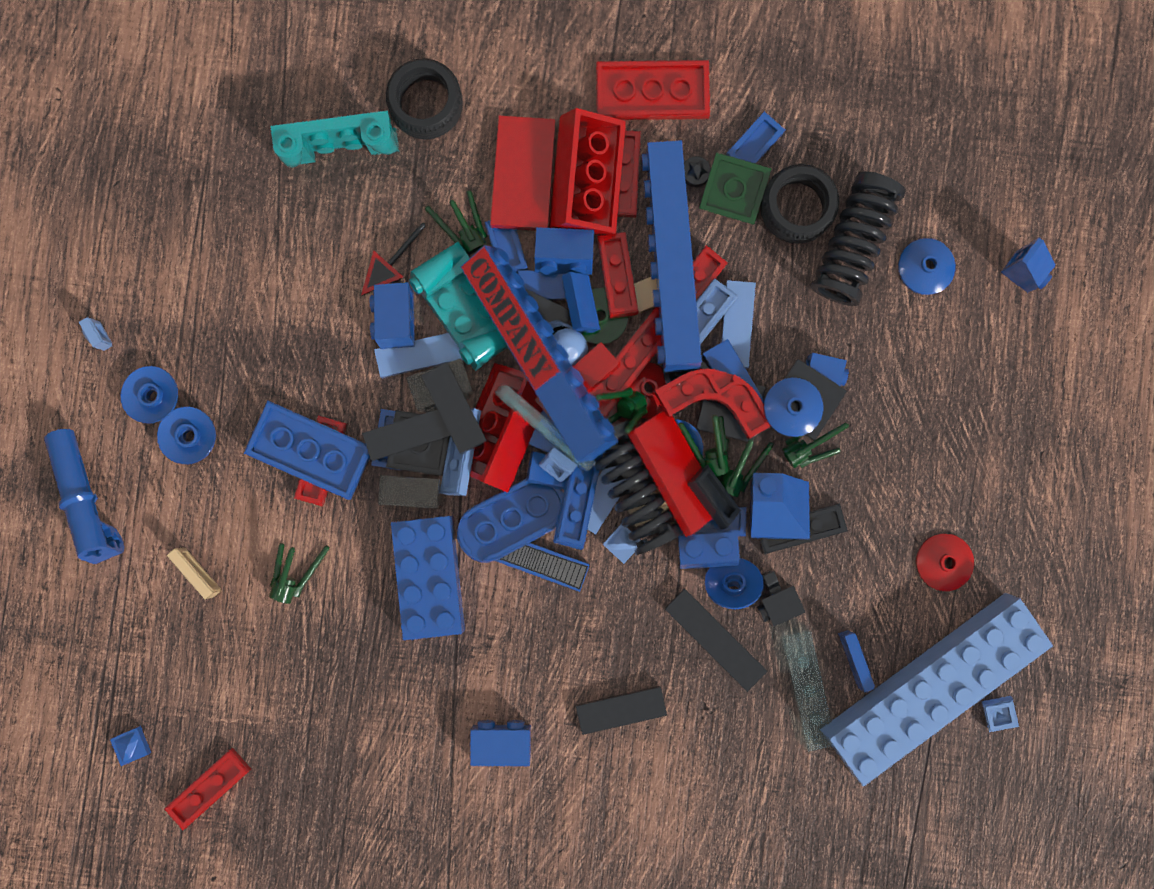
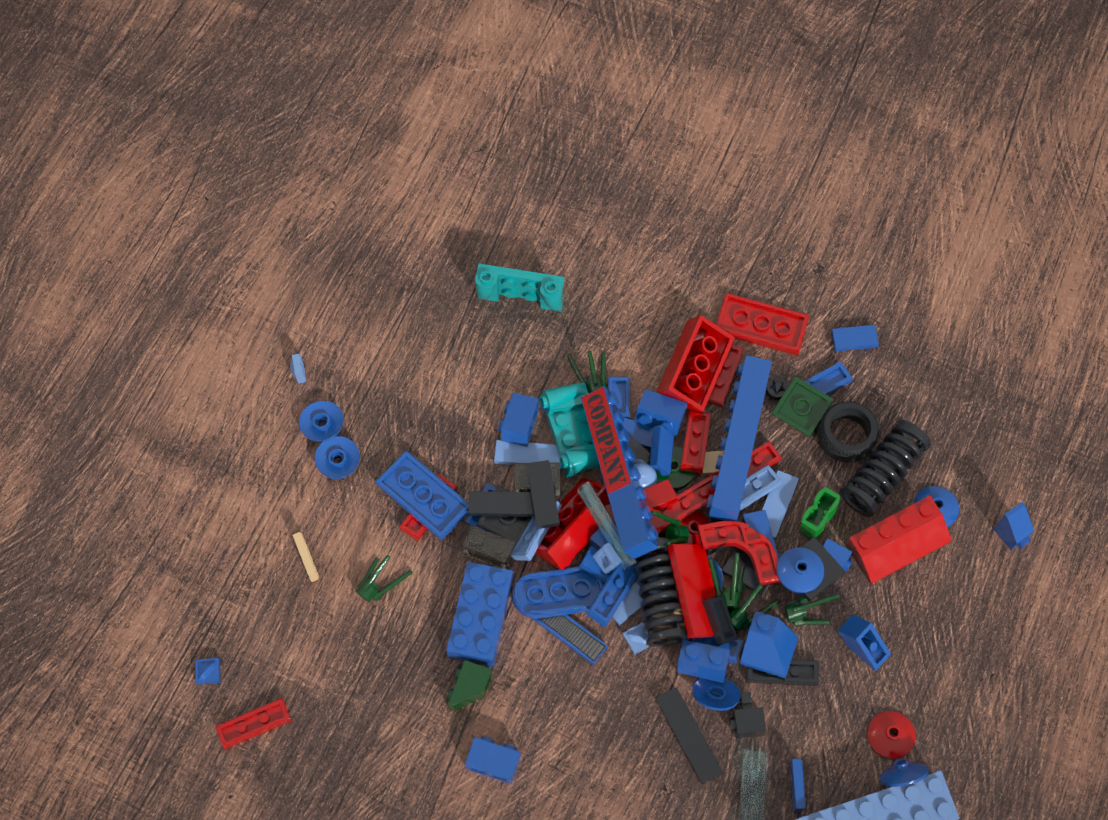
camera: 20 degrees right, 20 degrees down
blue piece [44,429,124,564] -> none
piece [361,223,426,296] -> none
black tyre [385,58,463,140] -> none
red tile [490,116,555,231] -> none
black tile [576,686,667,735] -> none
none -> dark green slope [446,660,492,711]
none -> green brick [800,487,840,539]
none -> blue tile [831,325,879,352]
none -> blue slope [838,615,891,670]
none -> slope [848,495,952,584]
none -> blue dish [880,759,929,787]

